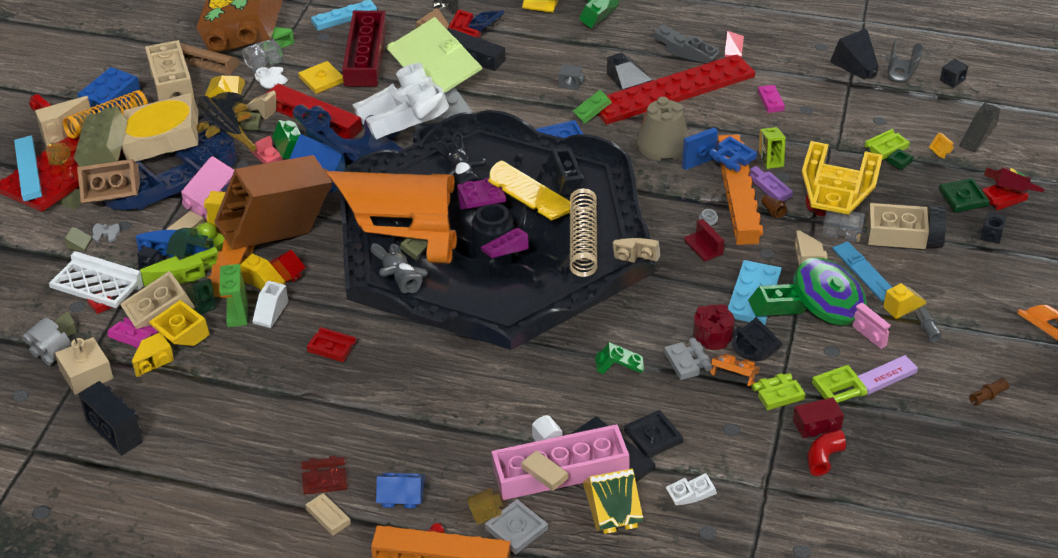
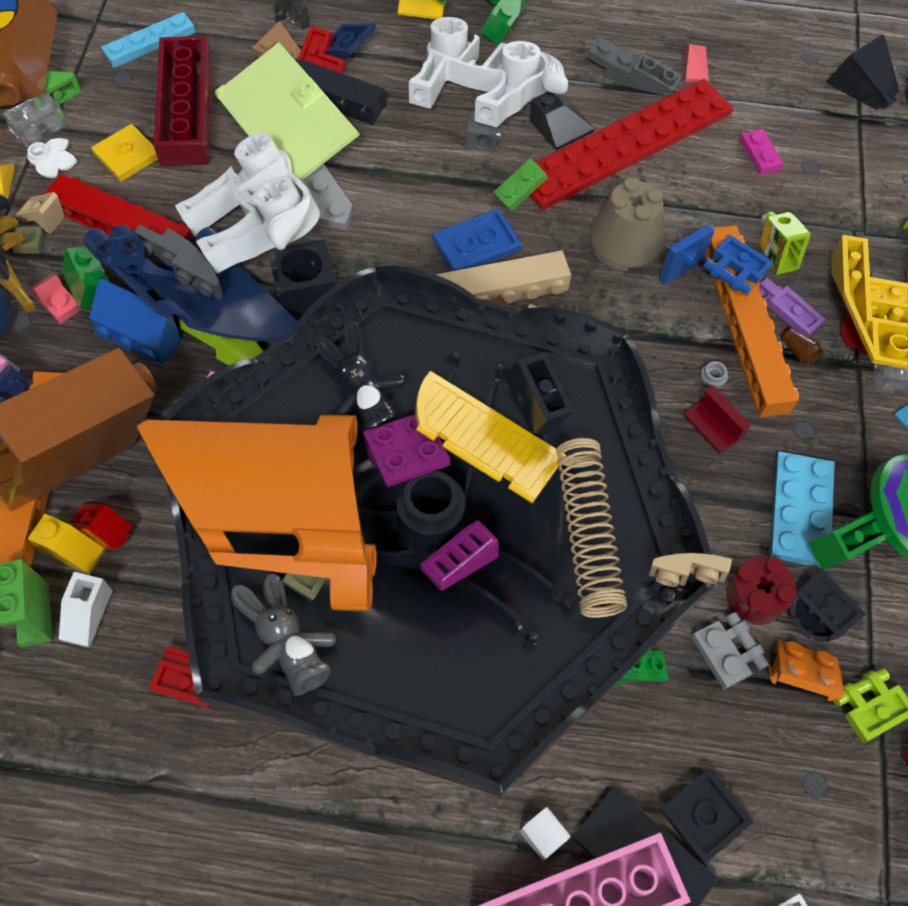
camera: 10 degrees left, 20 degrees up
tan slope [794,231,827,266] -> none
none -> dark grey slope [134,225,223,300]
none -> white animal [409,17,568,127]

